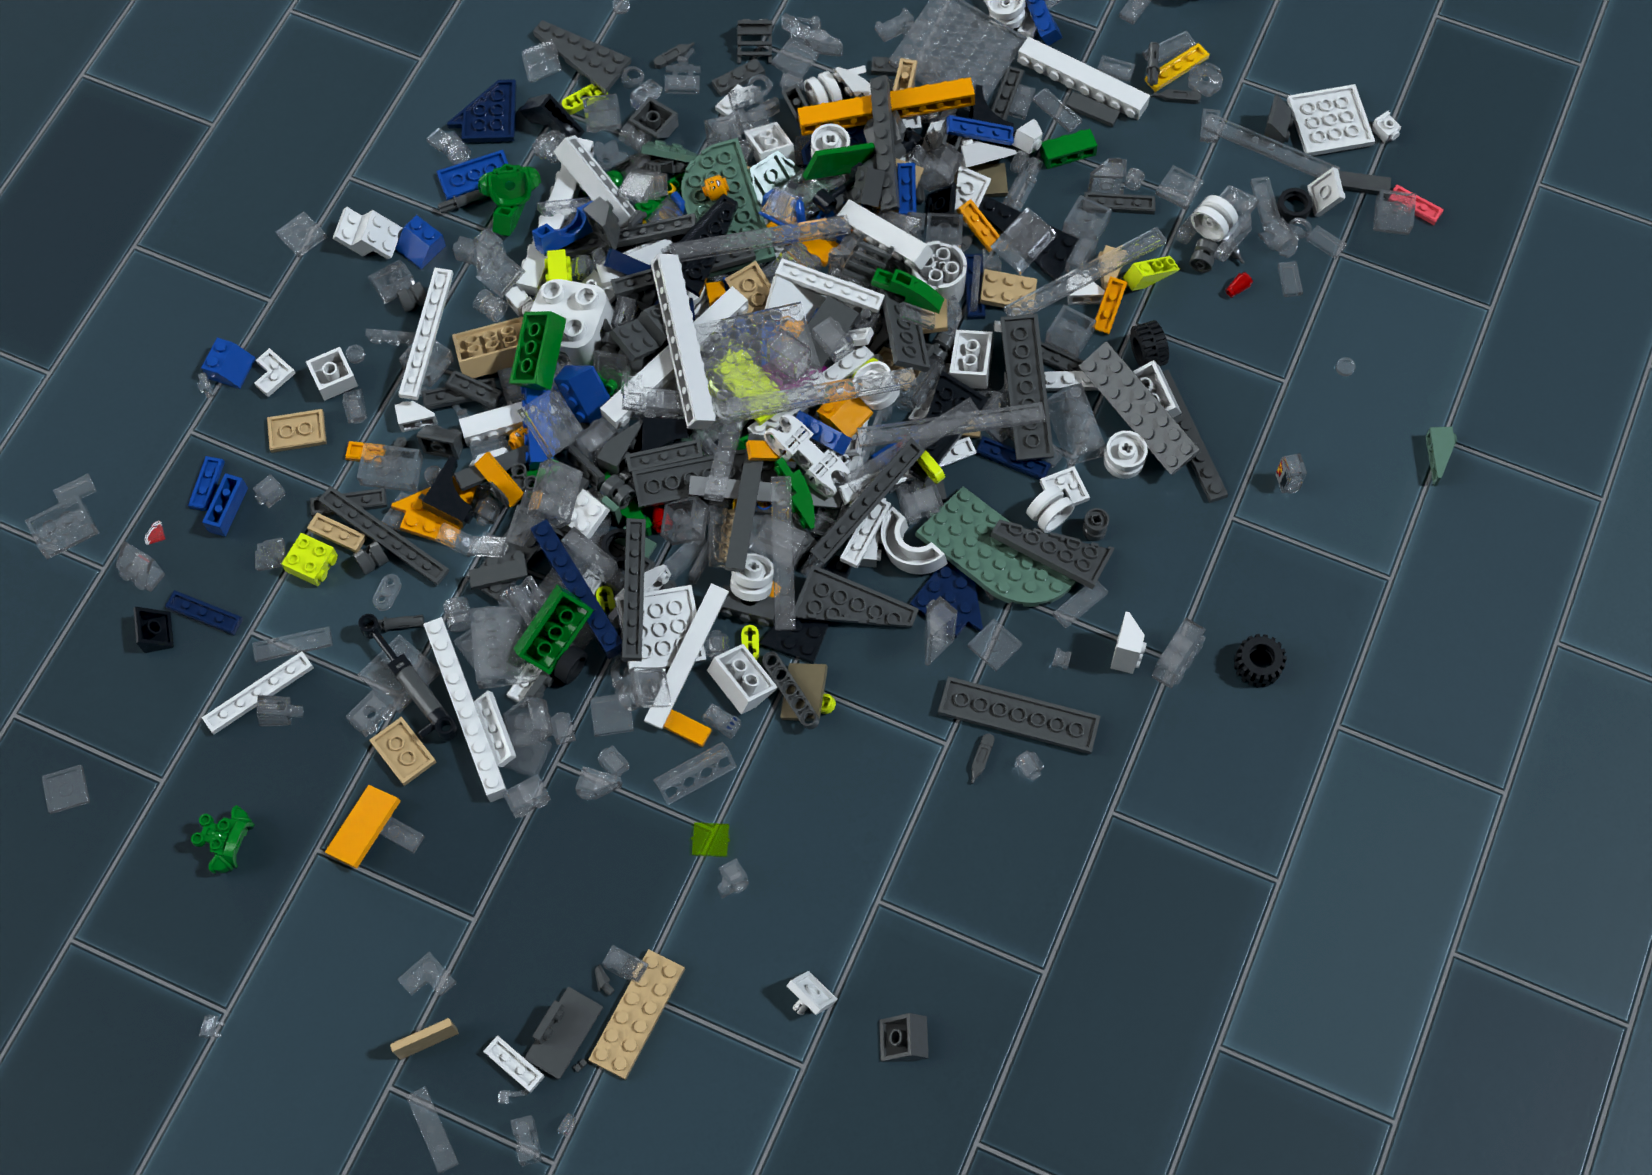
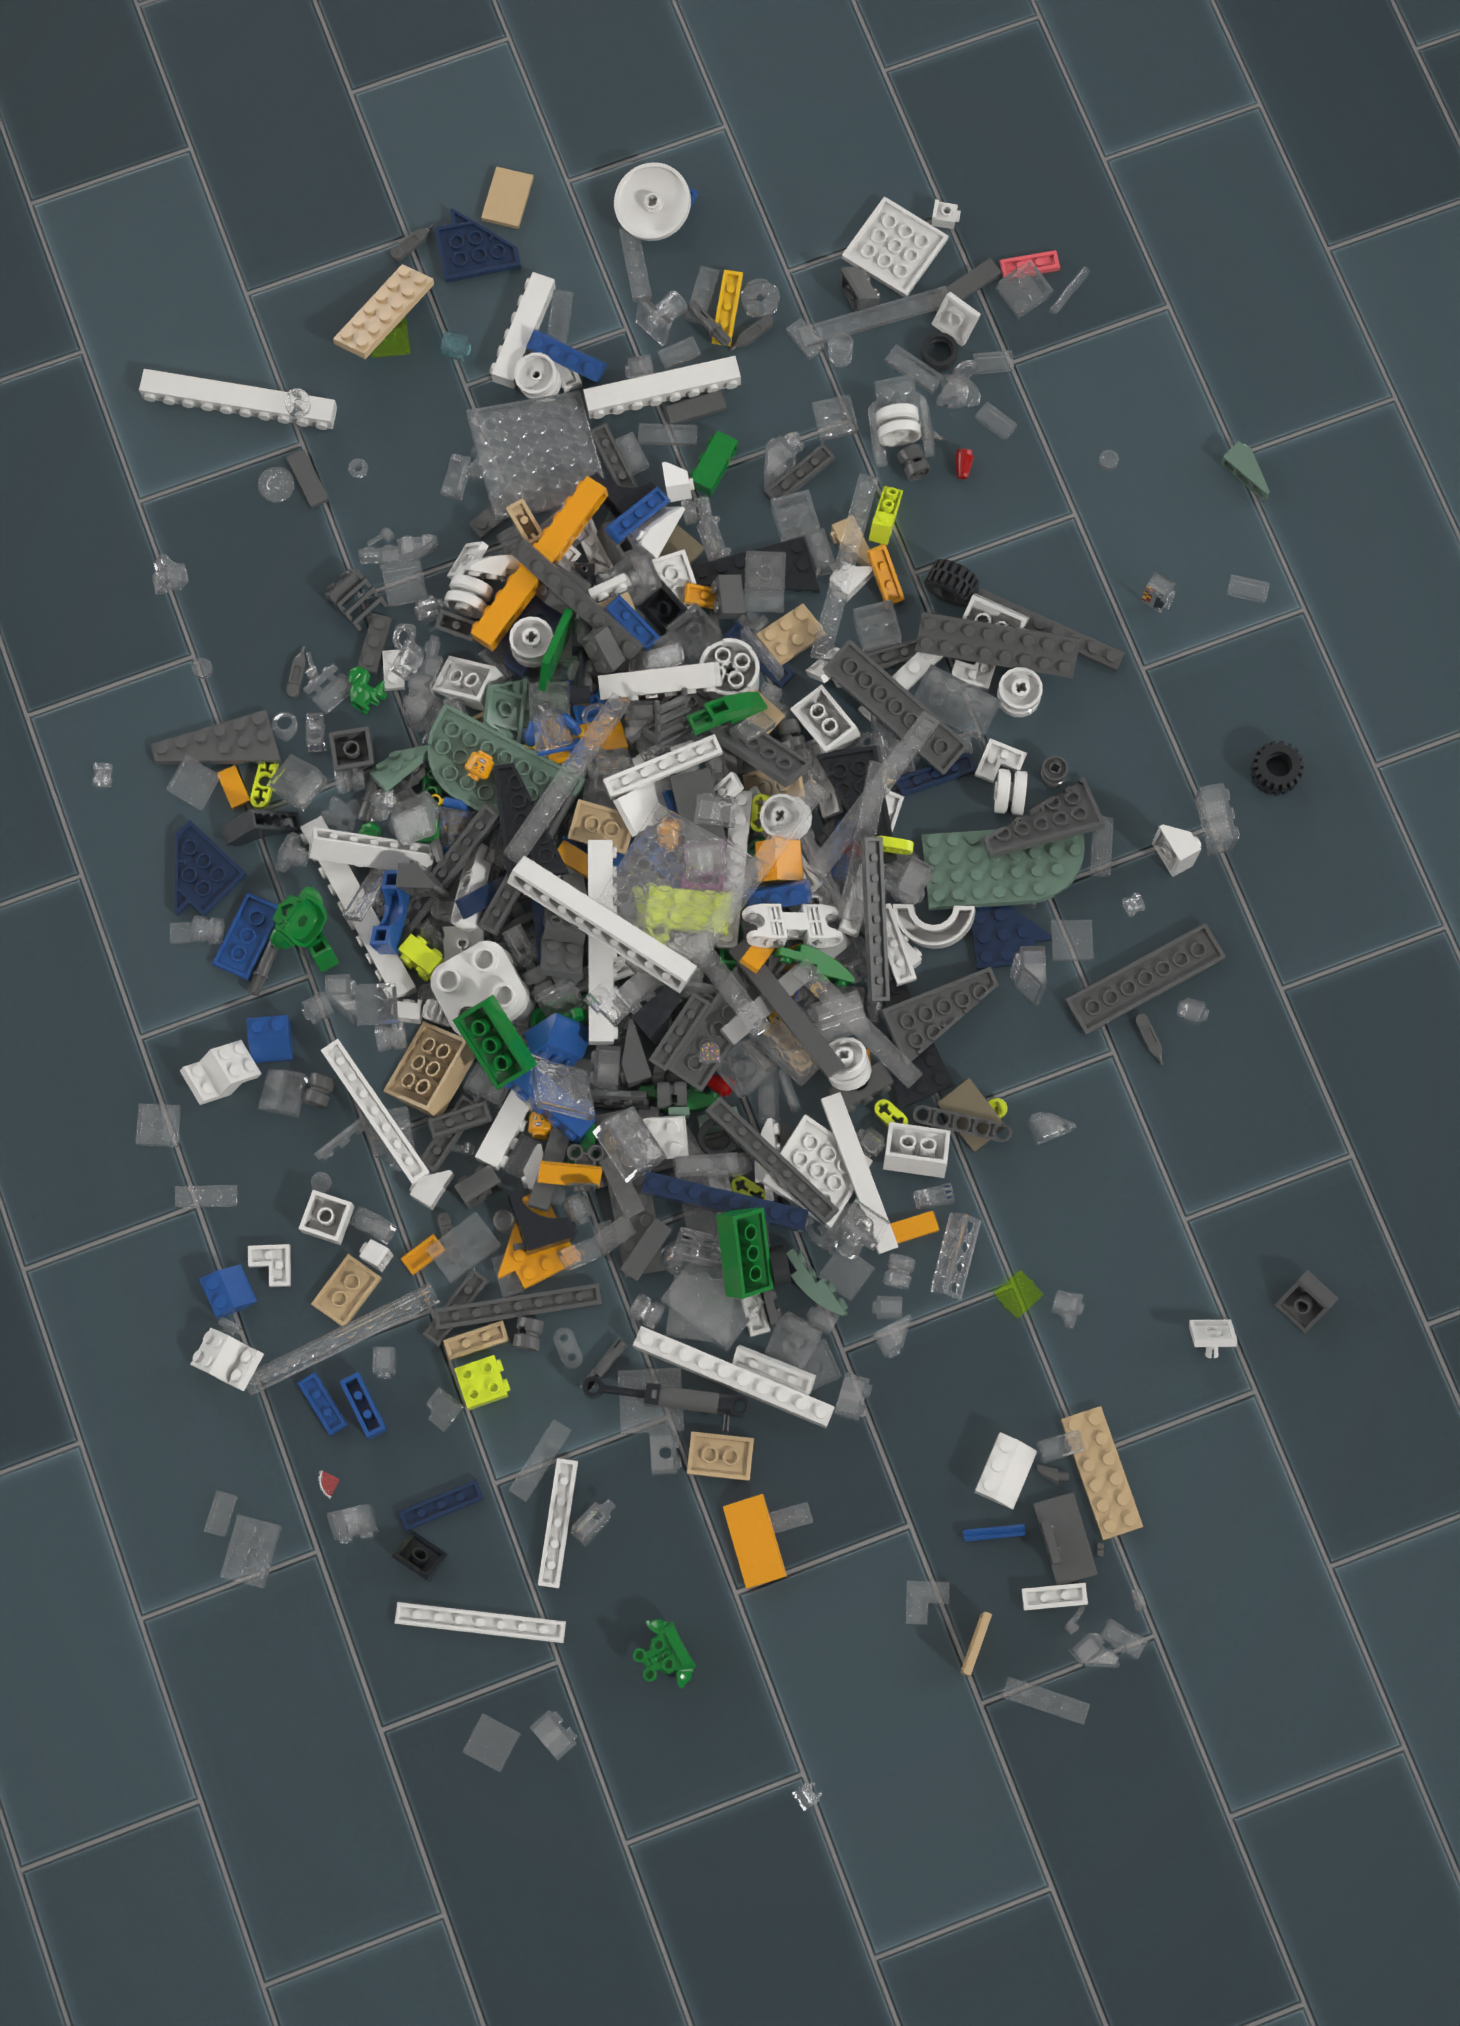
camera: 45 degrees left, 10 degrees up
none -> clear wheel [92,763,113,788]
none -> clear tile [175,1185,238,1208]
none -> white bracket [190,1328,264,1391]
none -> light orange tile [217,765,250,810]
none -> clear plate [246,1283,439,1396]
none -> green animal [348,666,387,715]
none -> white slope [359,1239,394,1272]
none -> white tile [395,1602,566,1643]
none -> clear brick [529,1710,578,1761]
none -> white plate [588,573,632,603]
none -> clear brick [624,354,654,379]
none -> clear plant [635,290,688,347]
none -> clear tile [699,1042,720,1063]
none -> dark grey brick [711,575,746,619]
none -> sand green slope [786,1249,849,1316]
none -> clear wheel [828,332,853,367]
none -> clear wheel [883,1254,916,1289]
none -> white plate [950,660,996,691]
none -> blue axle [963,1524,1026,1542]
none -> white slope [974,1432,1037,1510]
none -> clear slope [1028,1111,1077,1145]
none -> clear bar [1049,267,1090,315]
none -> clear slope [1068,1632,1120,1669]
none -> clear tile [1226,574,1270,603]

